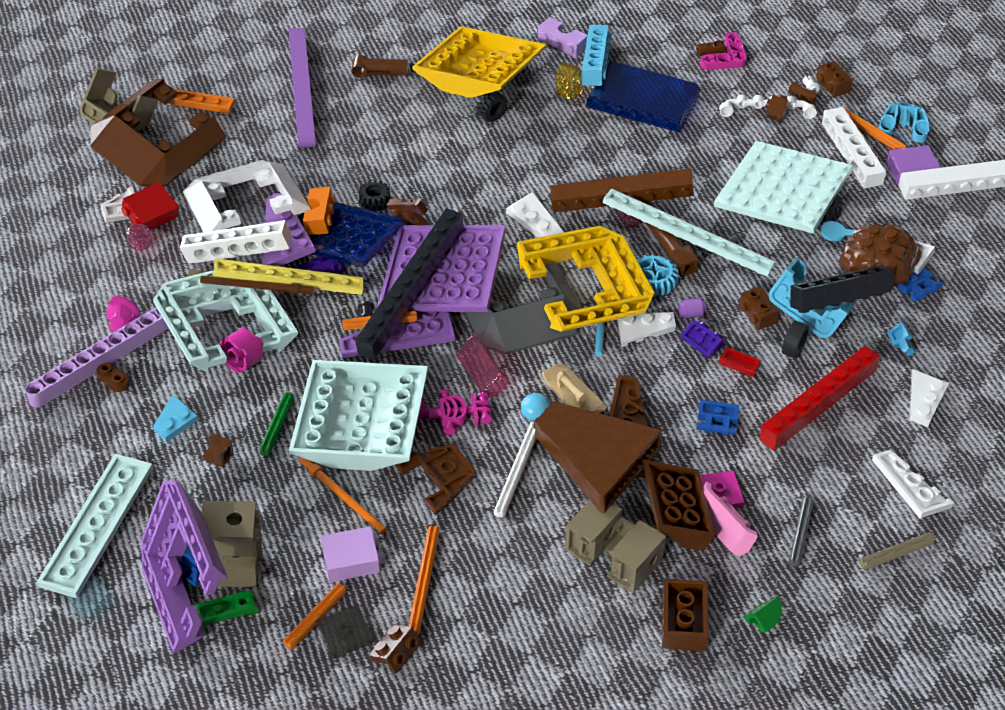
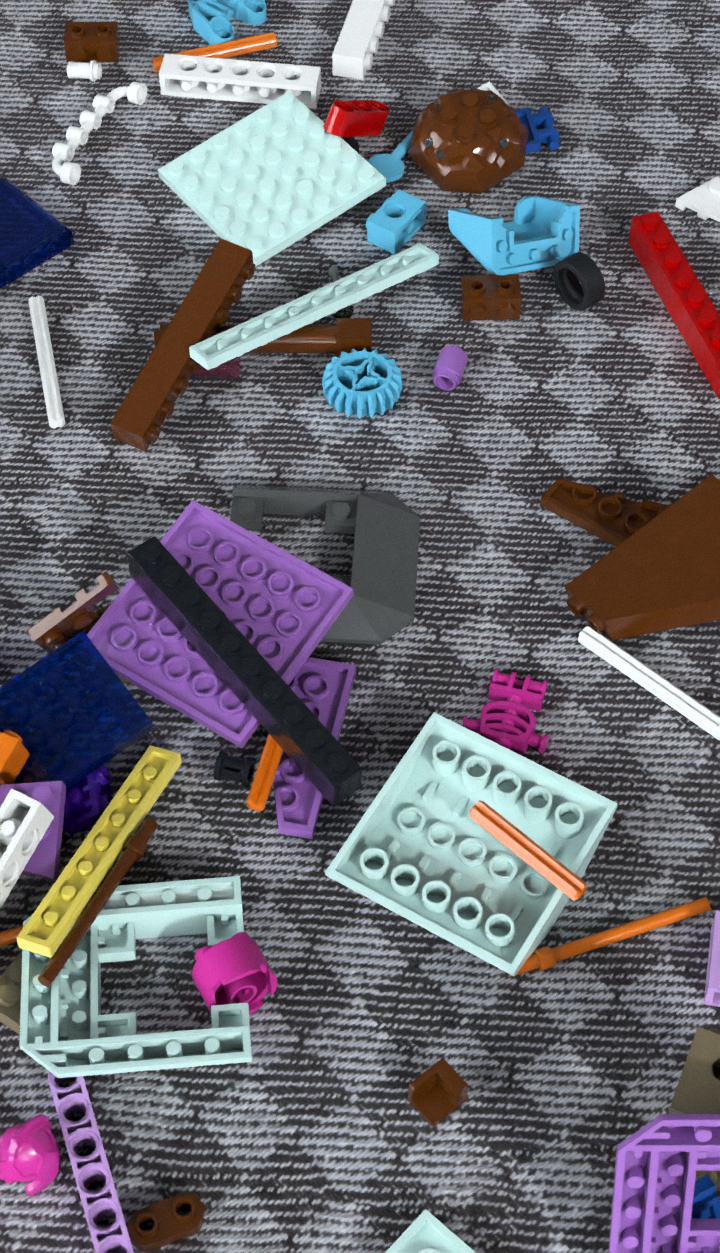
camera: 65 degrees left, 5 degrees up
medium azure wing [153,395,198,442] -> none
green axle [259,392,294,457] -> none
reddish brown wing [395,444,476,516] -> none
clear pink piece [456,332,509,398] -> none
white wing [506,192,564,238] -> none
yellow slope [517,226,654,332] -> none
medium azure hair [521,392,550,421] -> none
tan piece [542,363,607,413] -> none
medium azure bar [595,322,604,356] -> none
white wing [617,312,676,347] -> none
dark purple bracket [680,319,726,359] -> none
blue plate [696,400,739,436] -> none
red tile [718,347,762,377] -> none
reddish brown brick [765,94,790,122] -> none
reddish brown bar [788,82,817,105] -> none
black brick [790,266,892,313] -> none
medium lavender brick [886,145,941,185] -> none
dark azure plate [887,322,915,357] -> none
none -> white axle [28,295,65,429]
none -> red beam [323,100,390,137]
none -> medium azure brick [366,189,426,255]
none -> axle [470,801,587,901]

